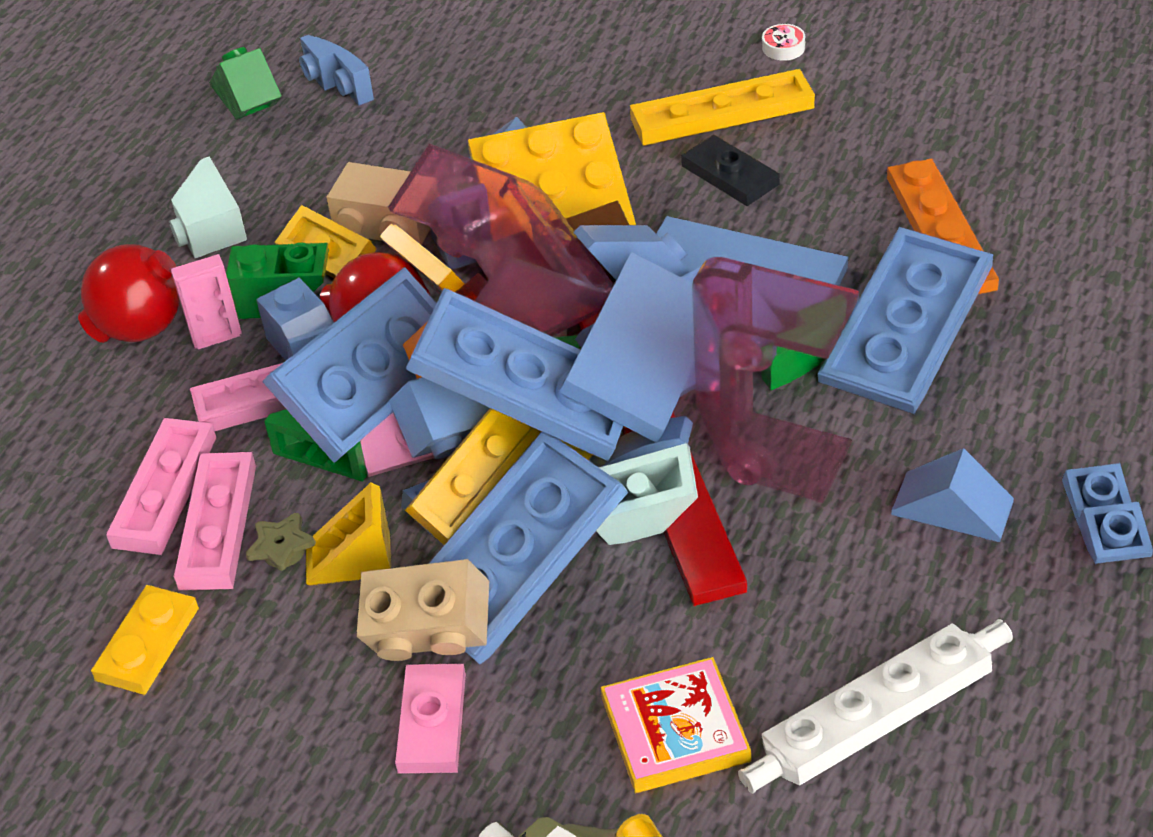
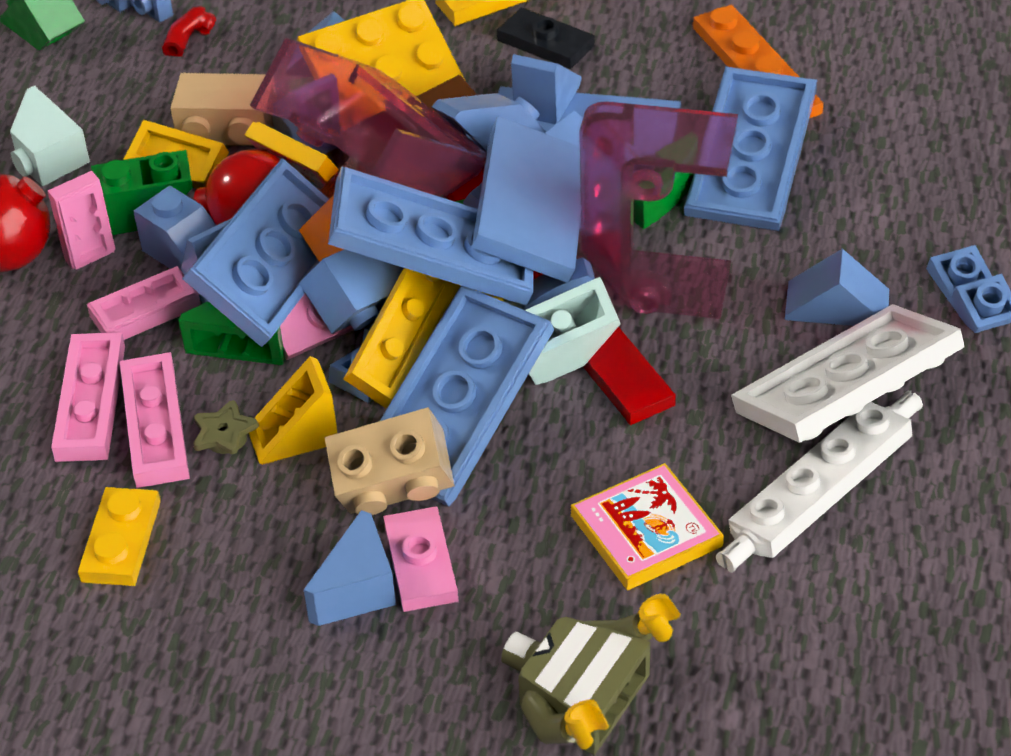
camera: 15 degrees left, 0 degrees up
none -> red arm [162,6,216,57]
none -> medium blue slope [304,510,396,626]
none -> medium blue slope [511,54,582,125]
none -> white plate [731,304,964,443]

